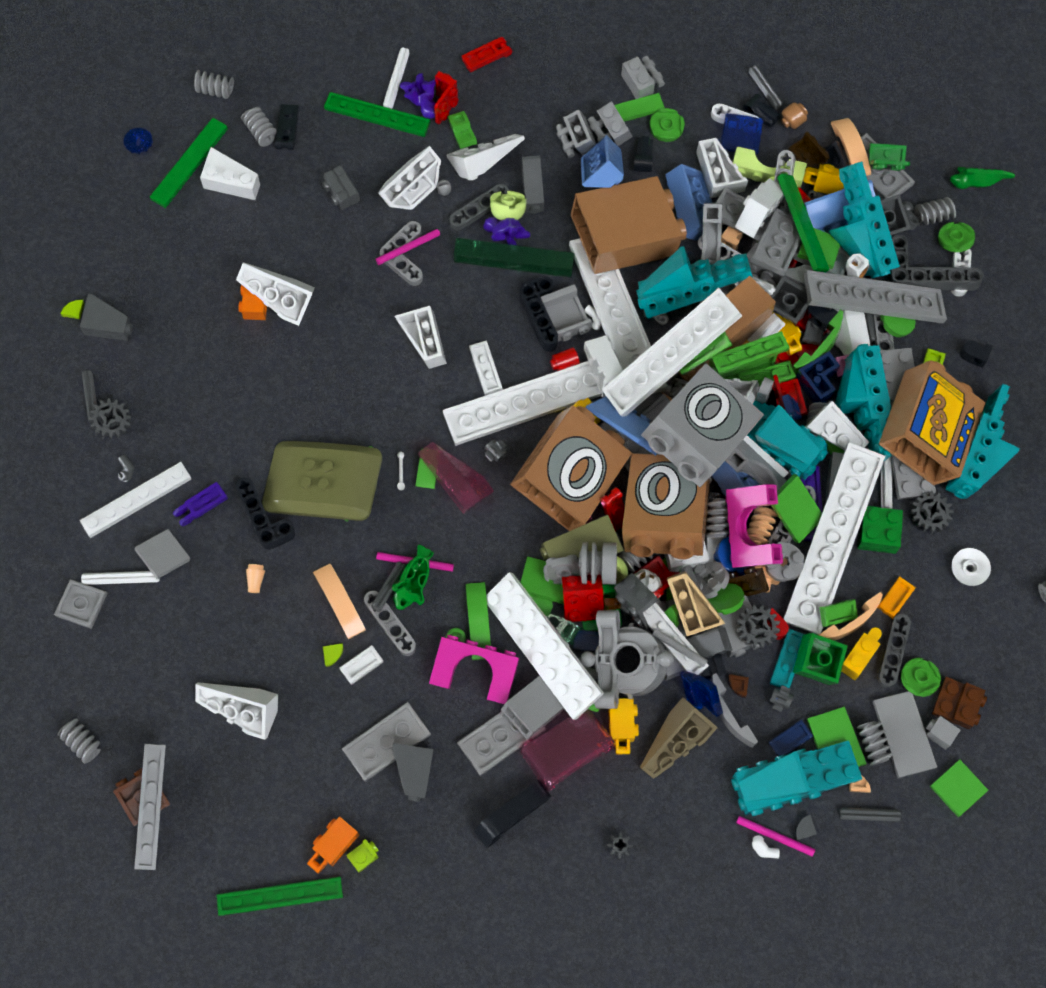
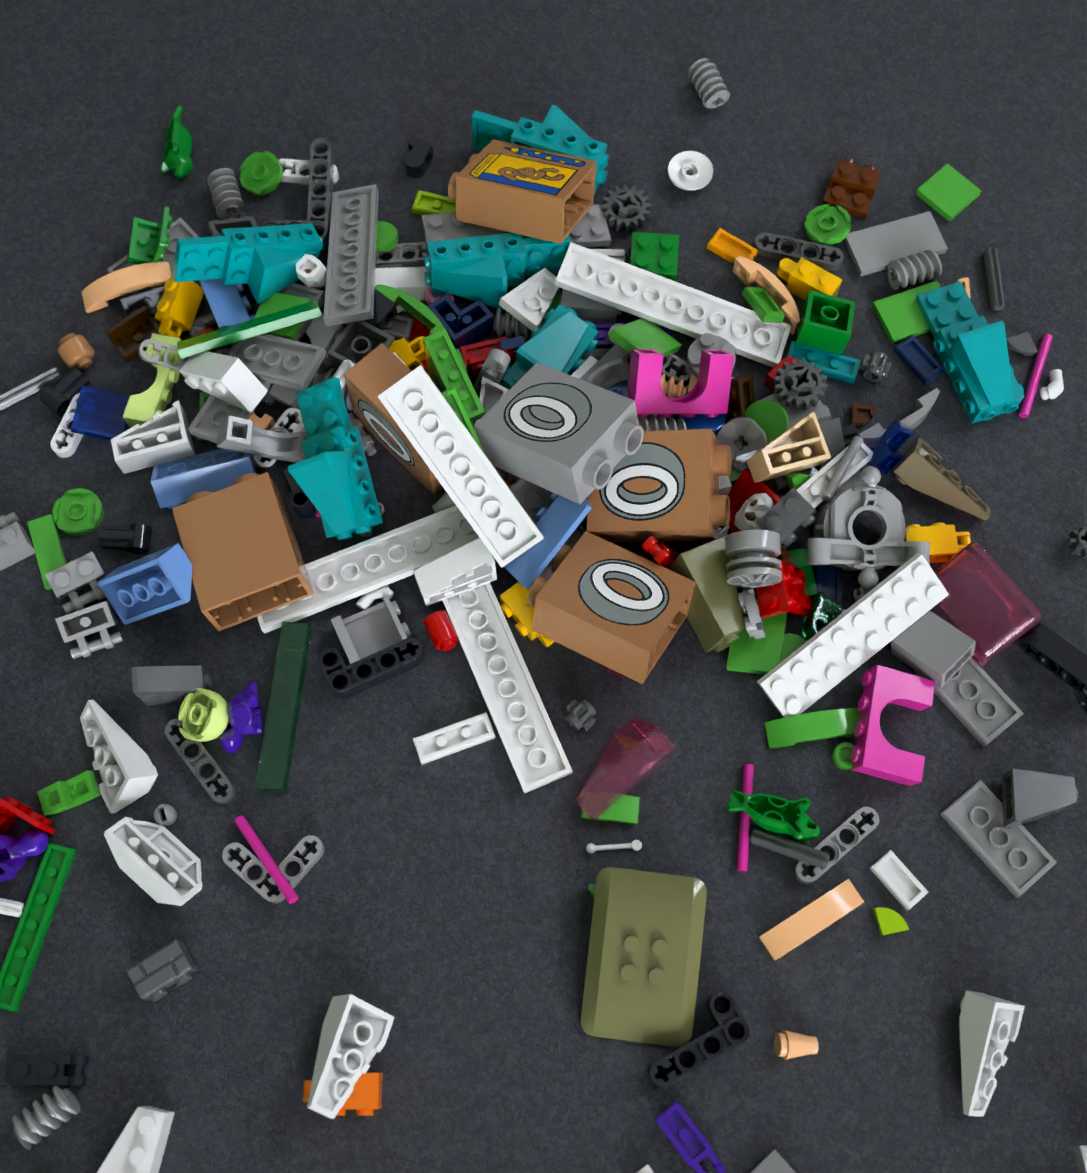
camera: 90 degrees left, 0 degrees up
white wedge [395,306,447,369] -> none
light grey brick [926,716,960,750] -> none

